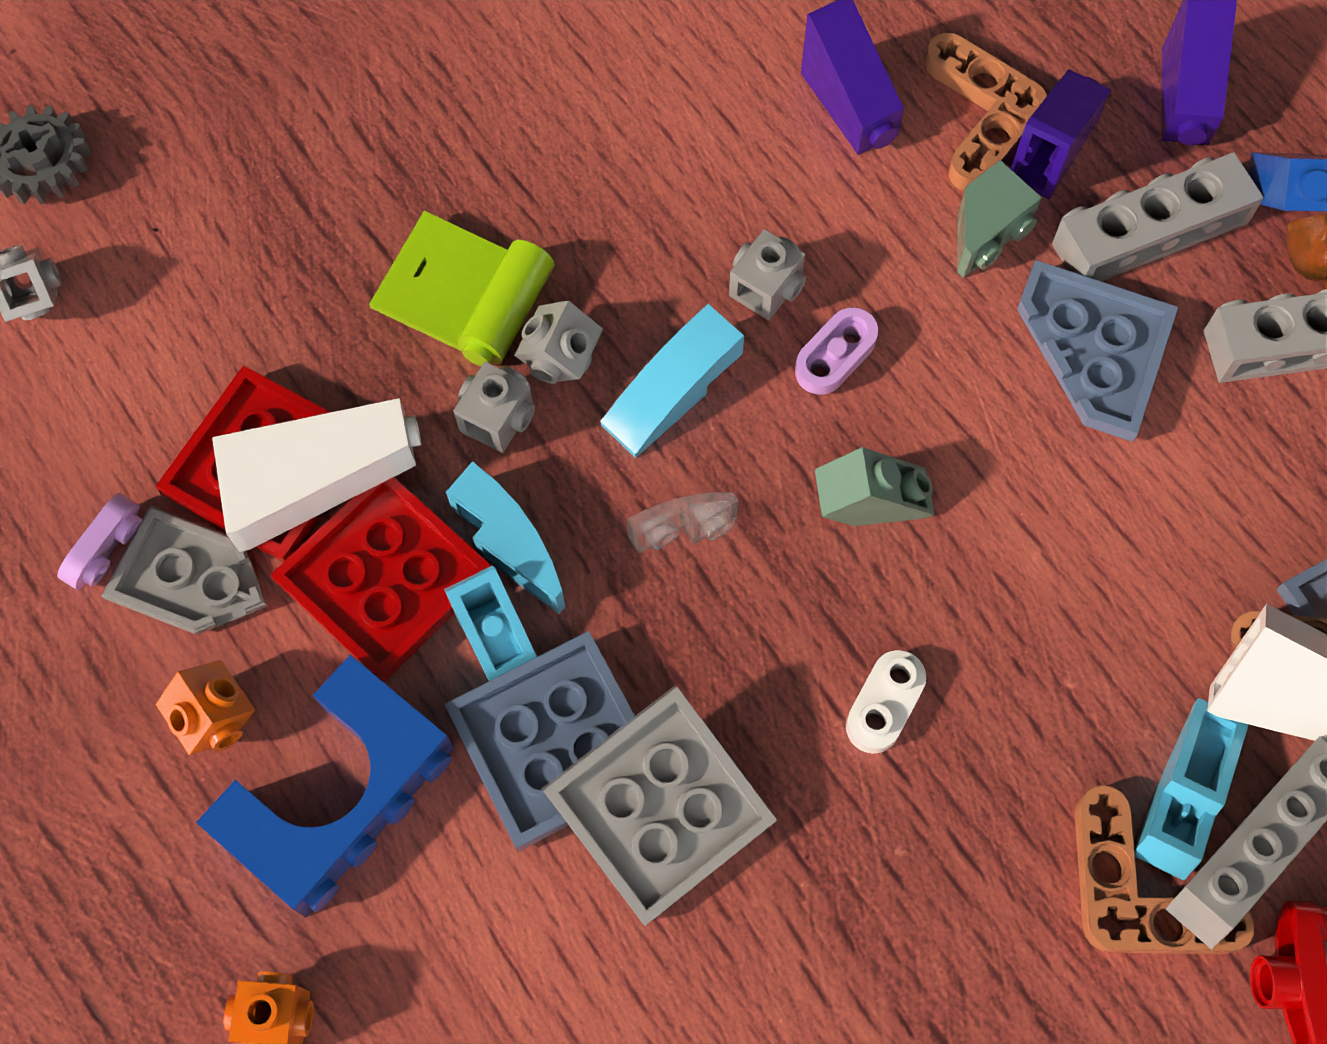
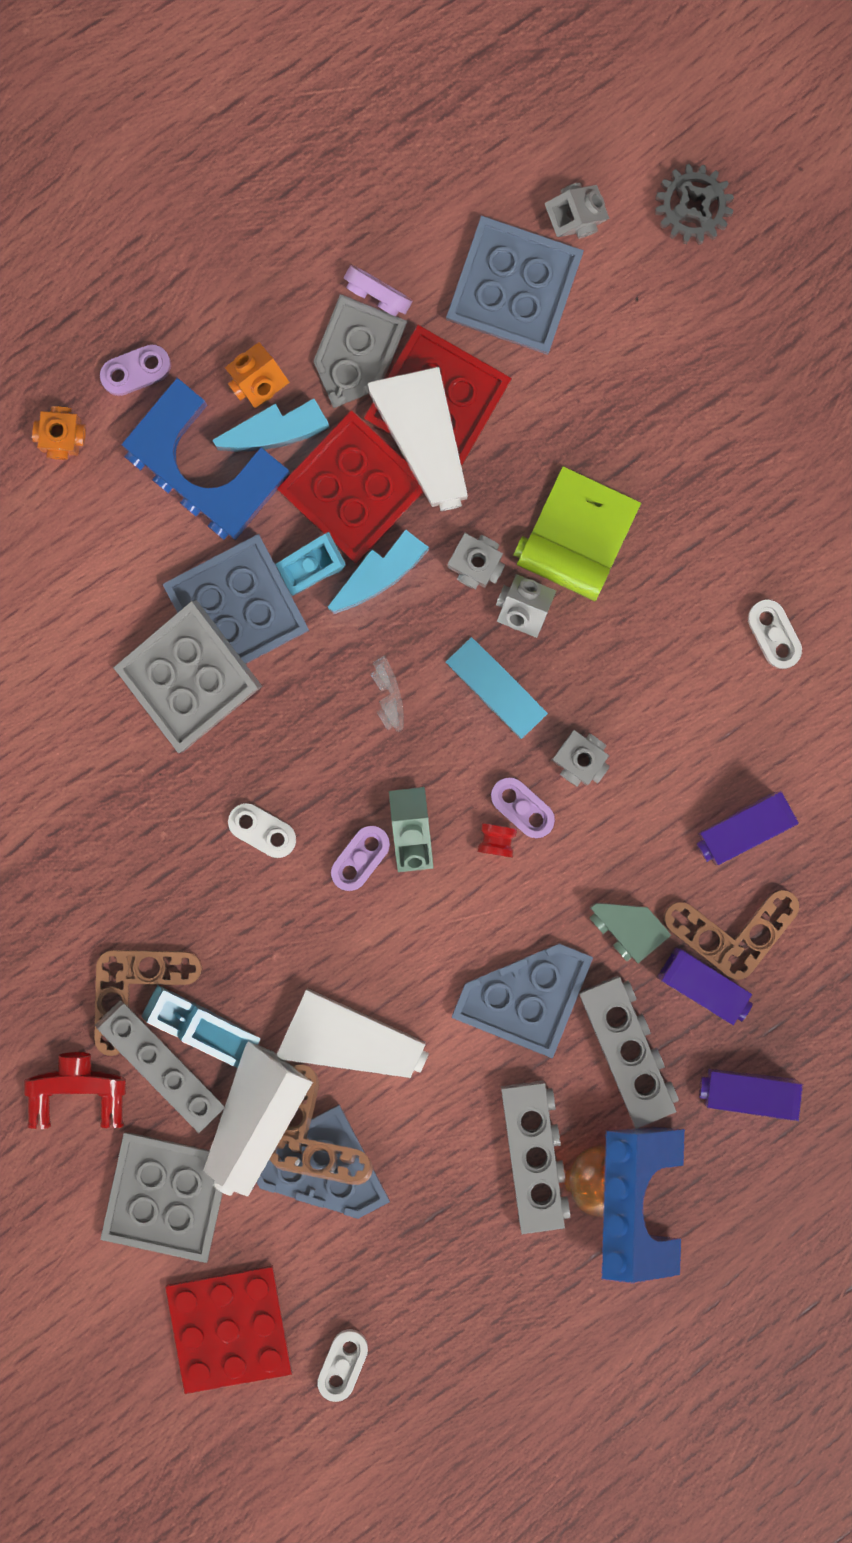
camera: 90 degrees right, 20 degrees up
none -> lavender plate [100,345,171,396]
none -> medium azure slope [213,399,330,452]
none -> white slope [276,988,429,1078]
none -> lavender plate [331,826,390,891]
none -> sand blue plate [446,216,584,355]
none -> red wheel [477,823,517,858]
none -> white plate [748,600,802,669]

